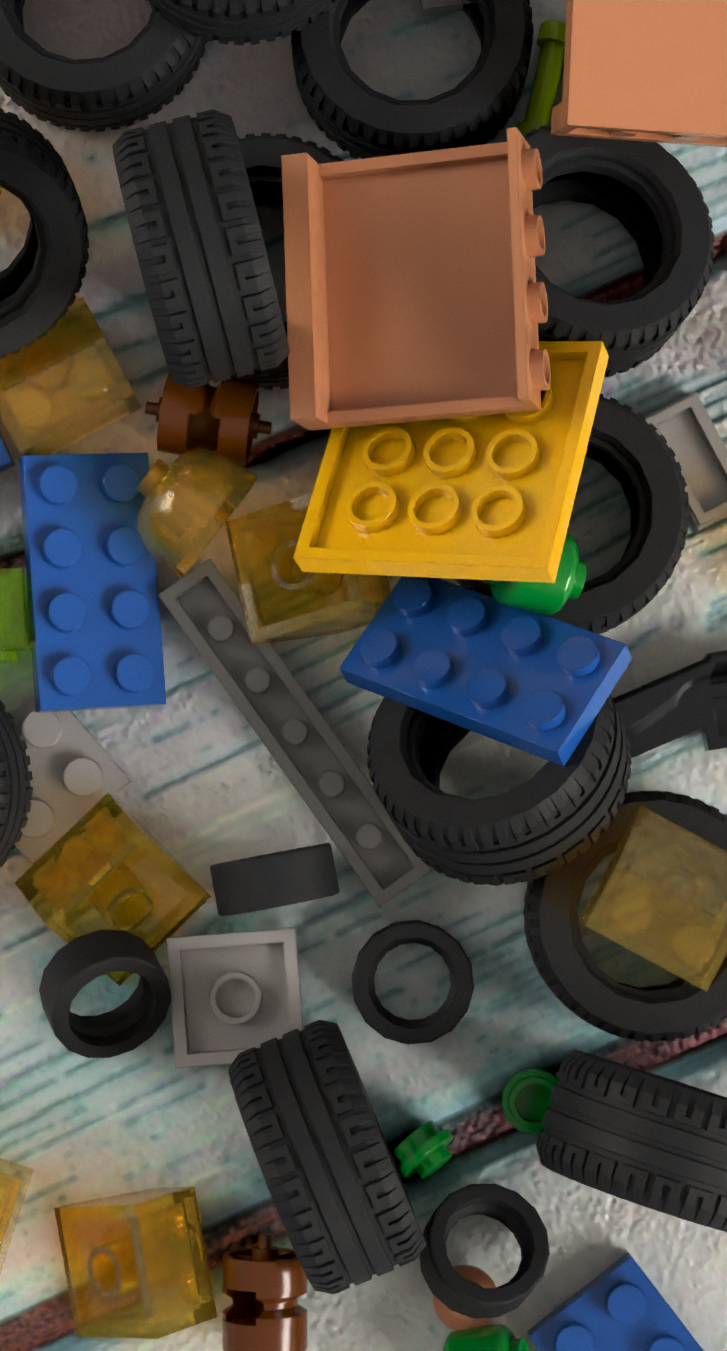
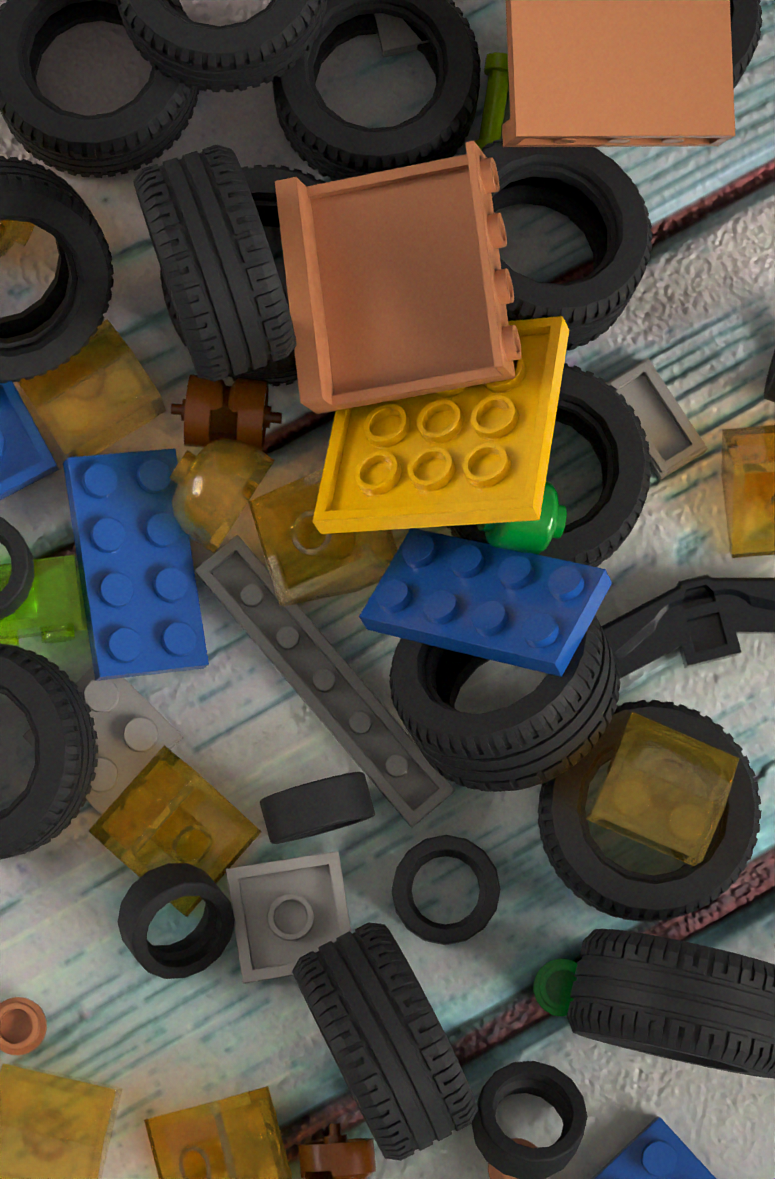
camera: 10 degrees left, 5 degrees down
green plate [393,1120,454,1180] -> none

